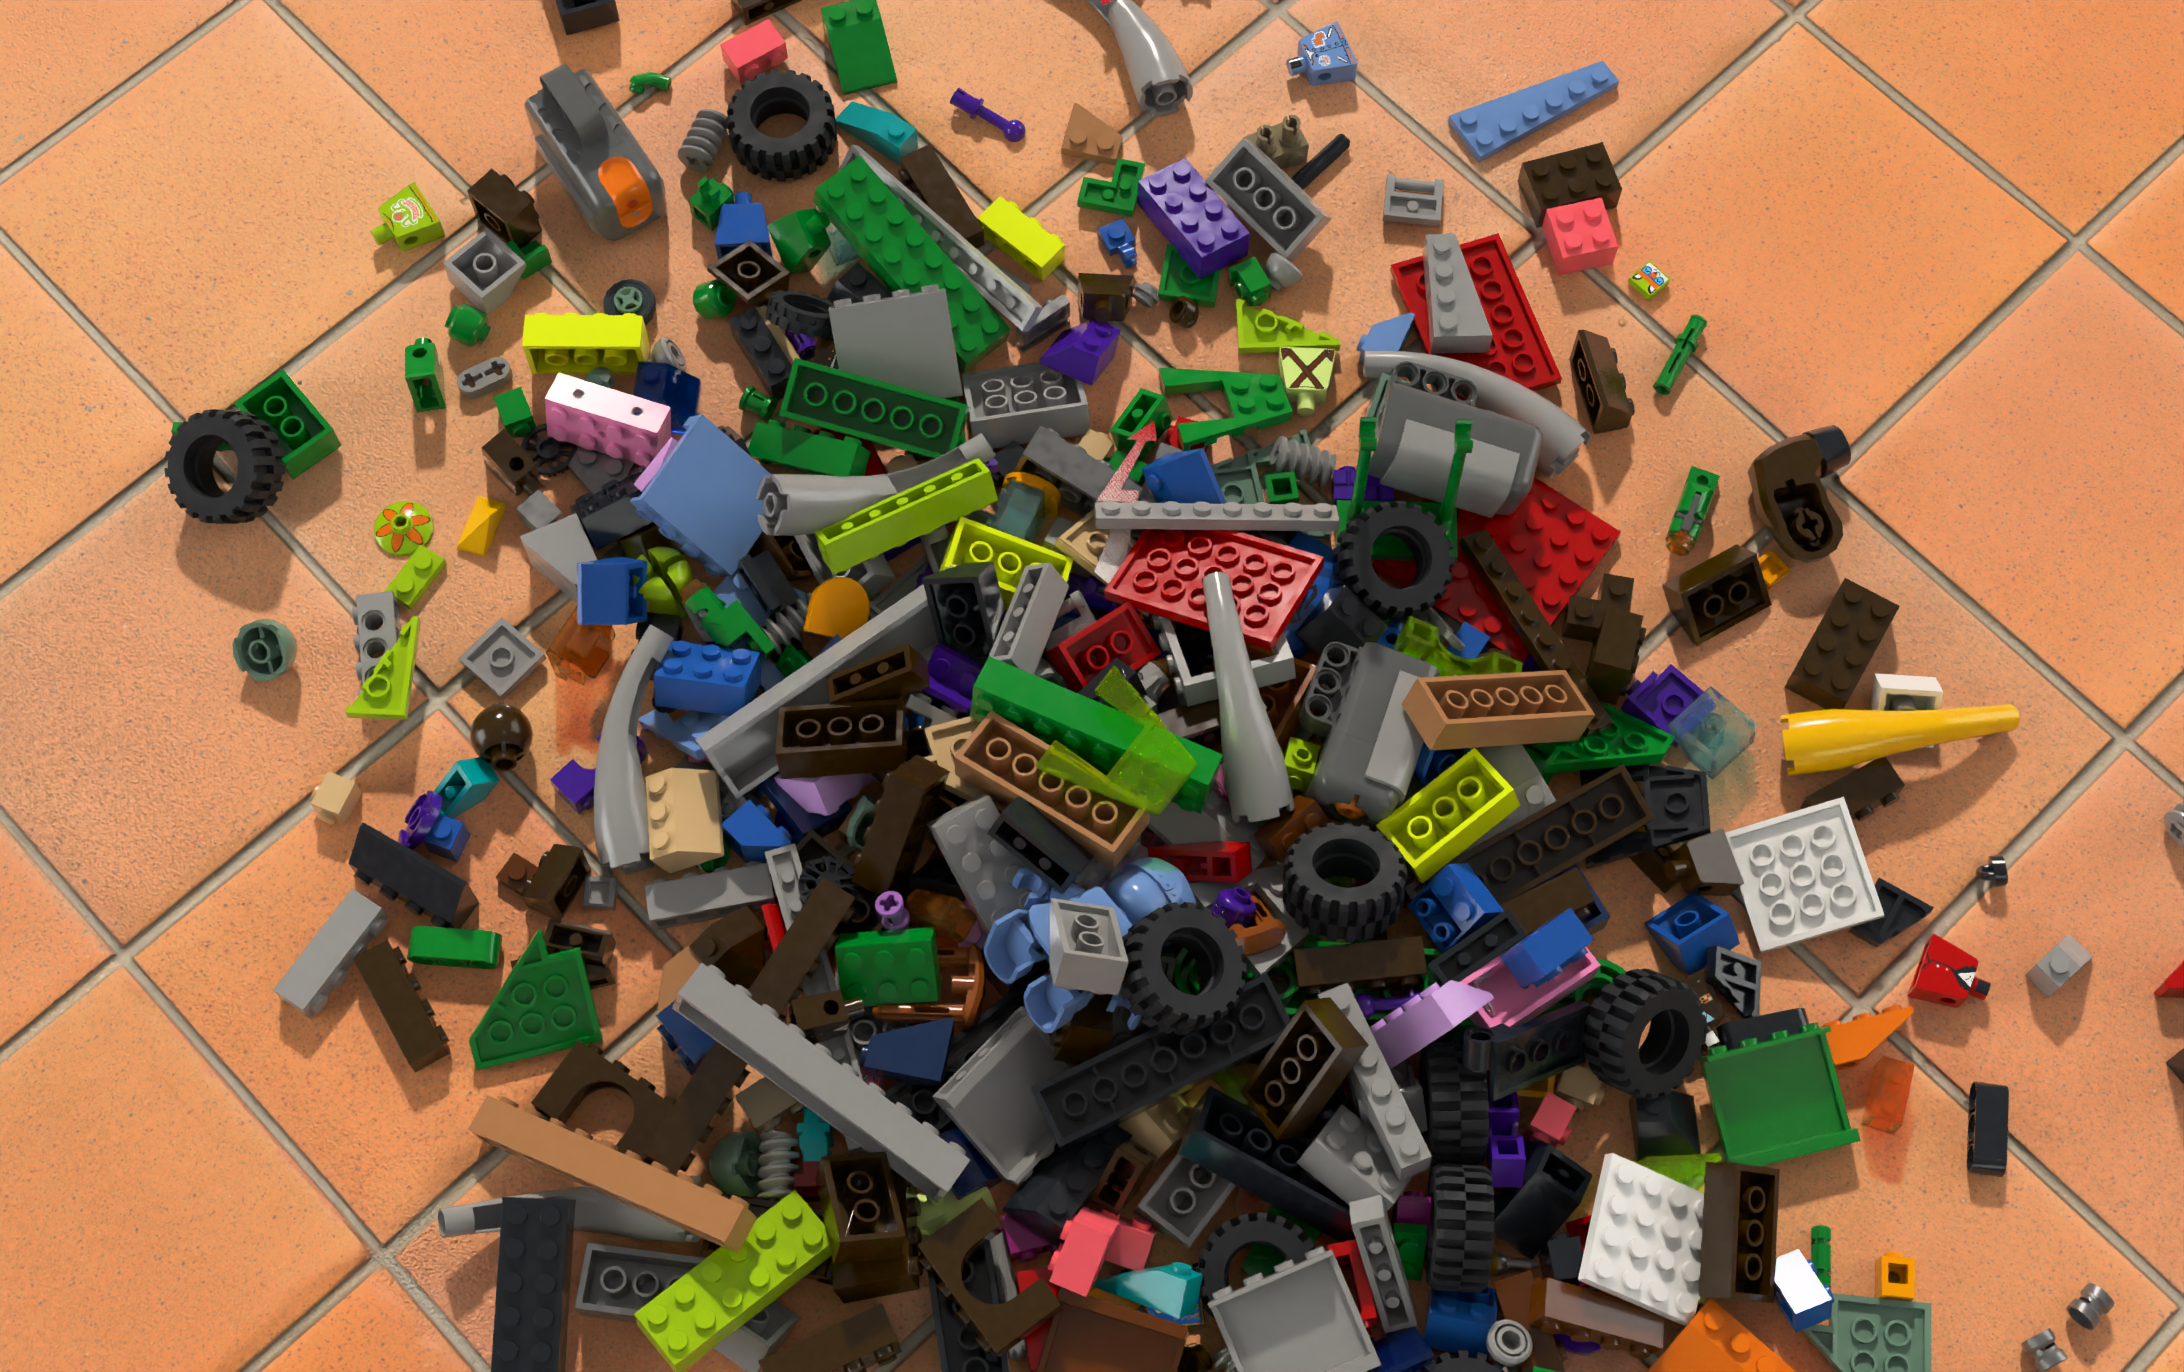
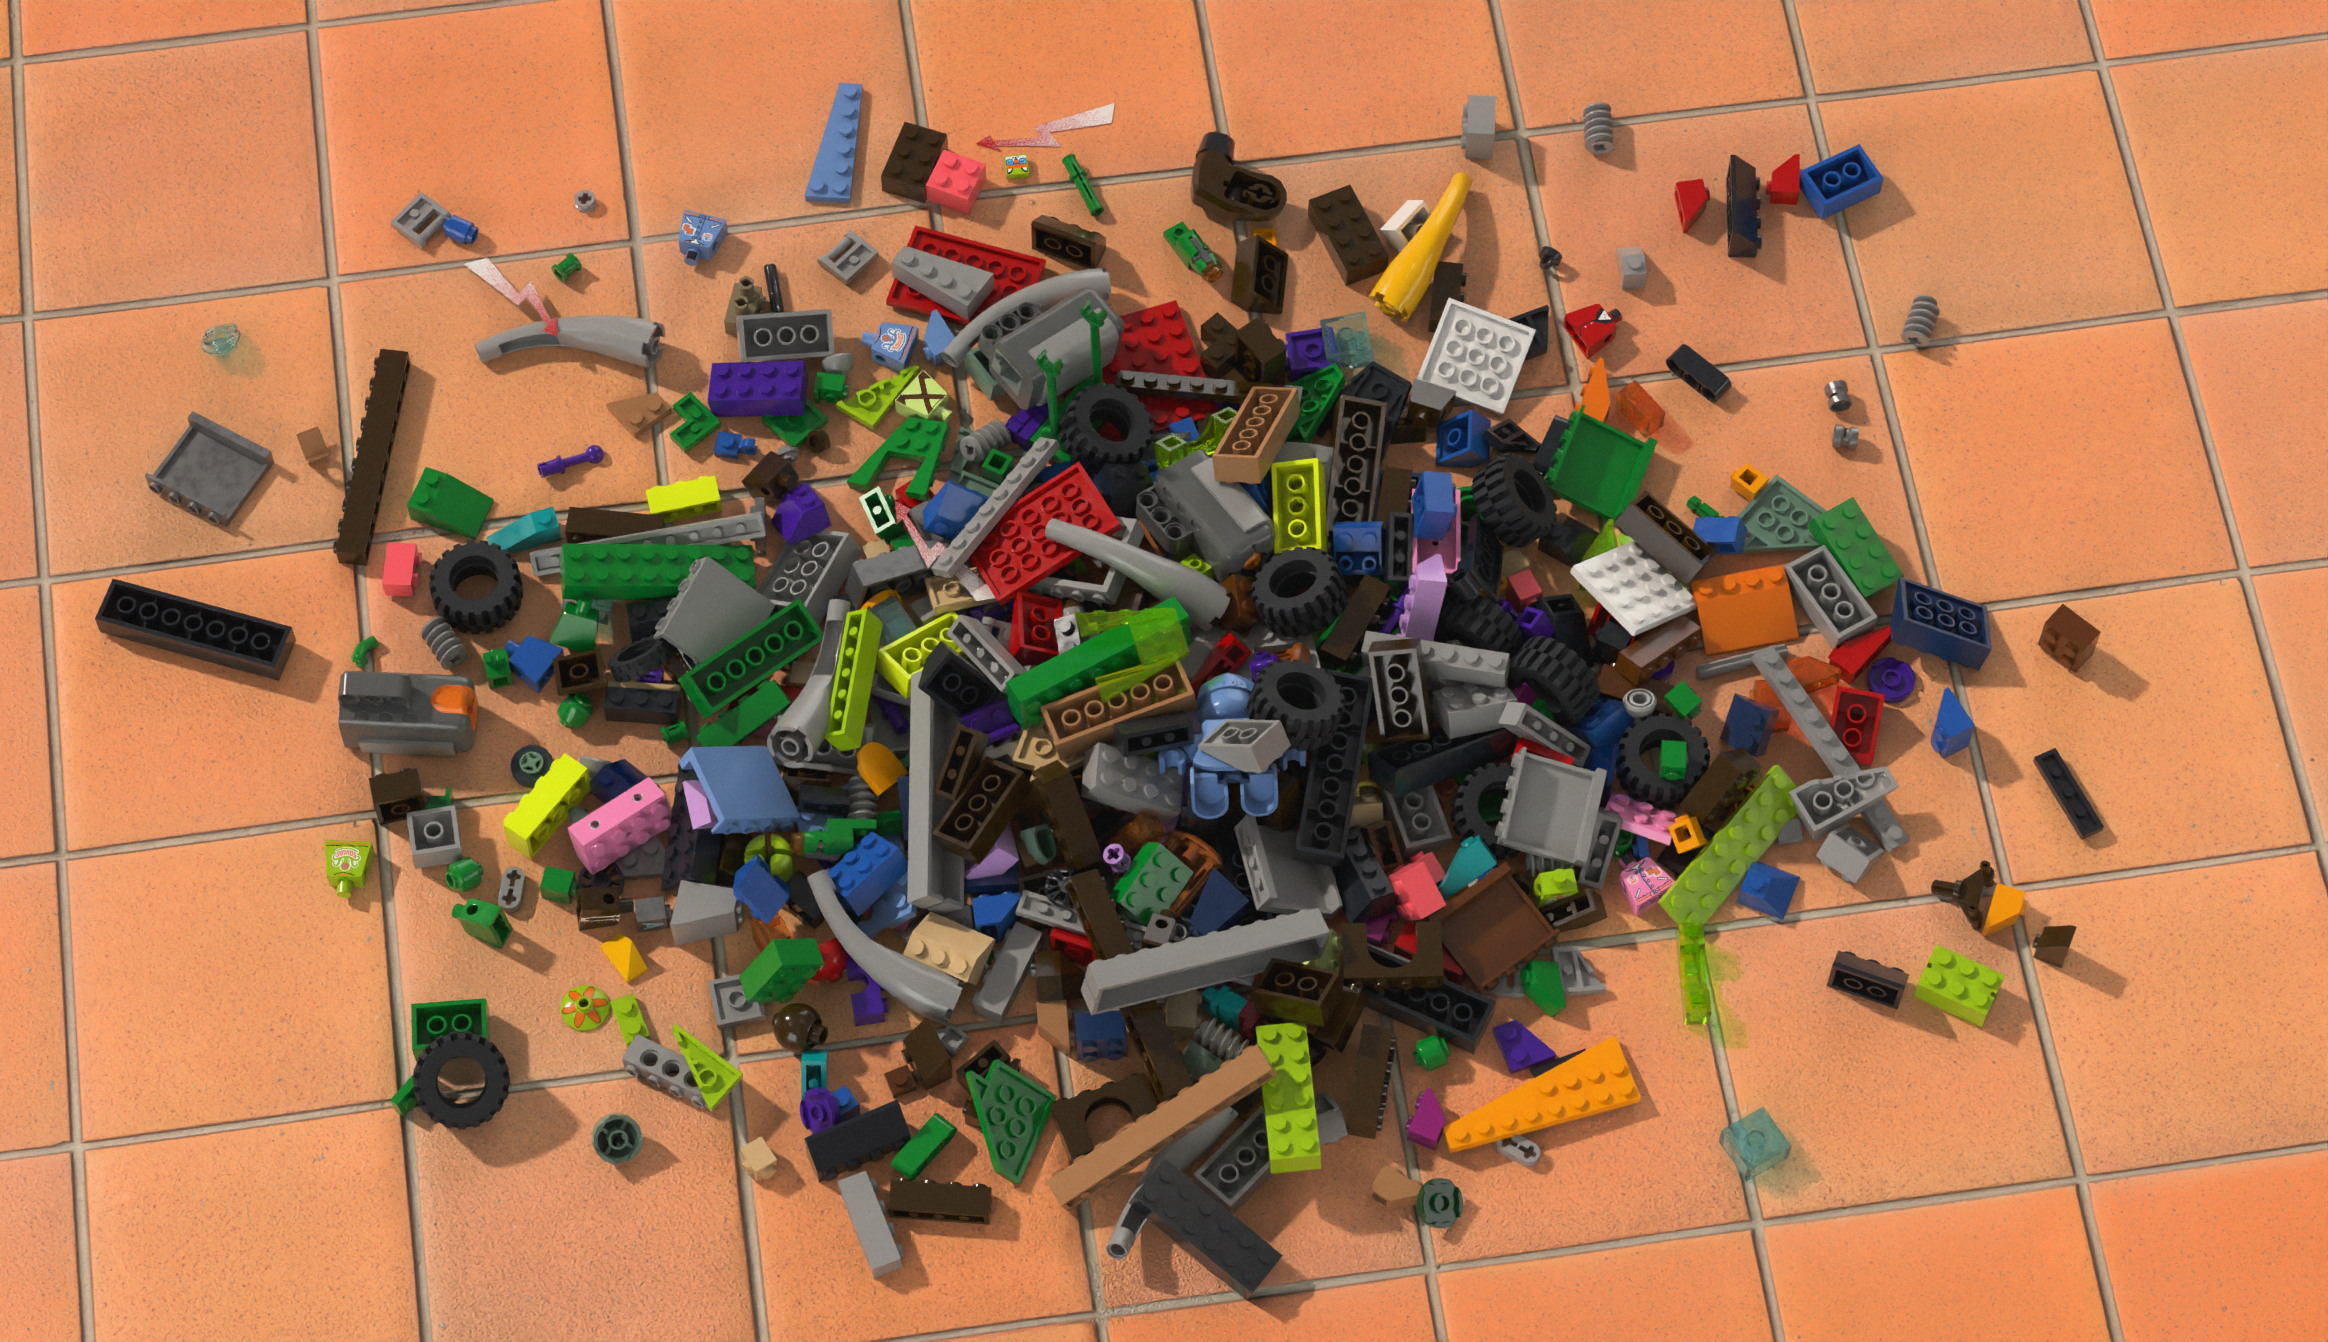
camera: 55 degrees left, 5 degrees down
none -> green brick [739,938,824,1004]
none -> red cylinder [811,938,849,984]
none -> medium blue torso [861,322,919,373]
none -> sticker [976,103,1115,152]
none -> light grey brick [1461,95,1496,159]

